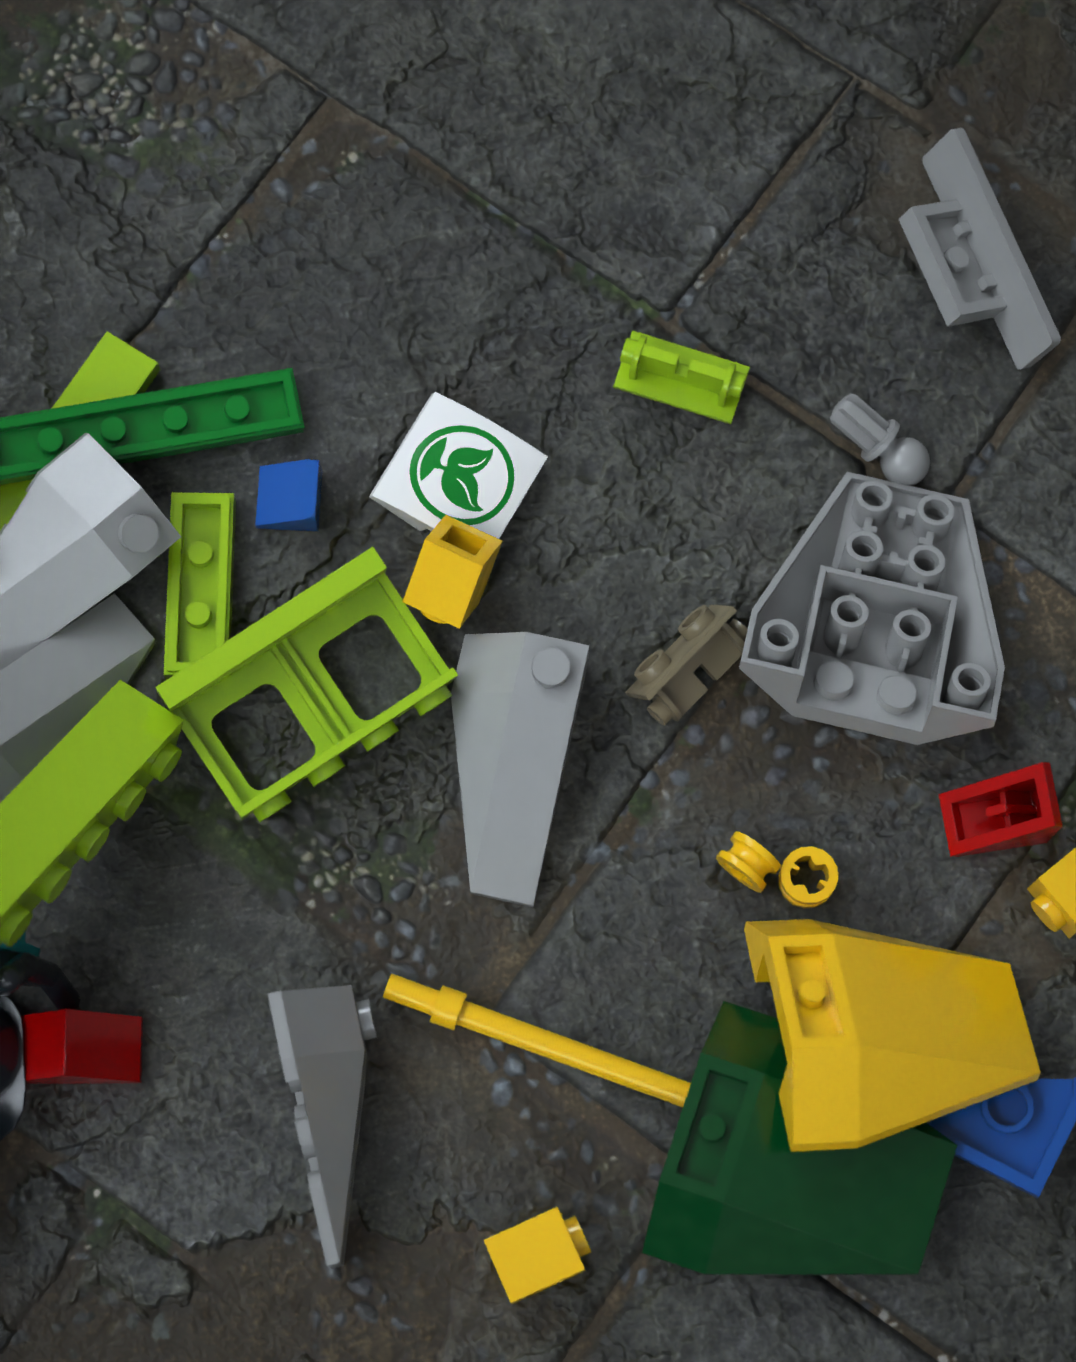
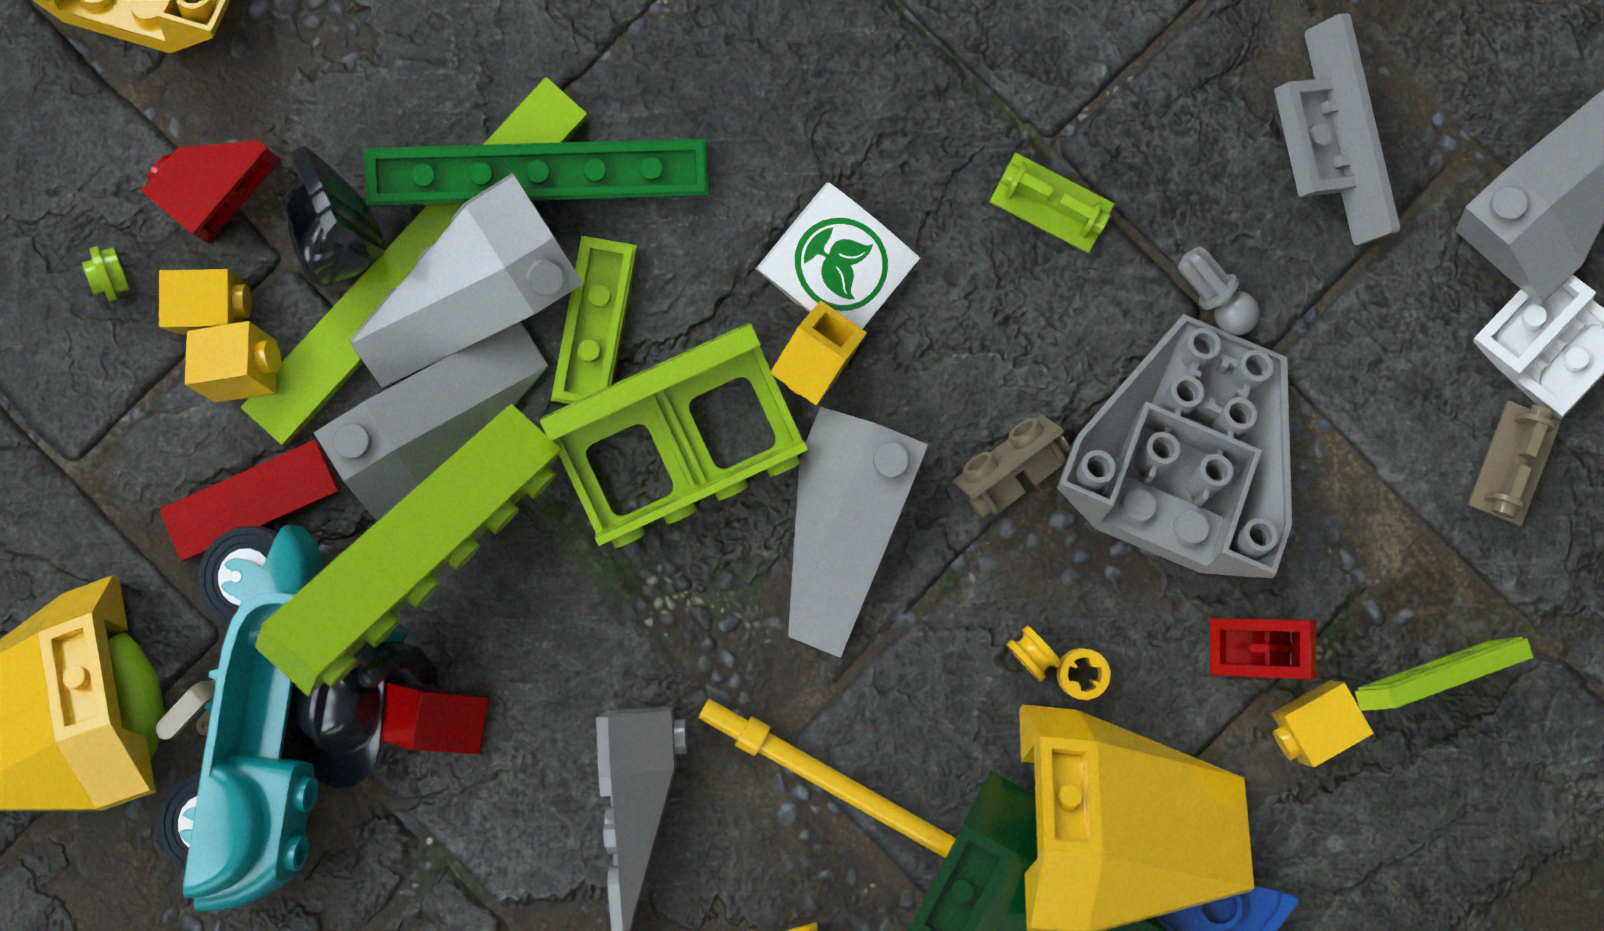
camera: 10 degrees right, 10 degrees up
blue slope [255,459,323,531] -> none

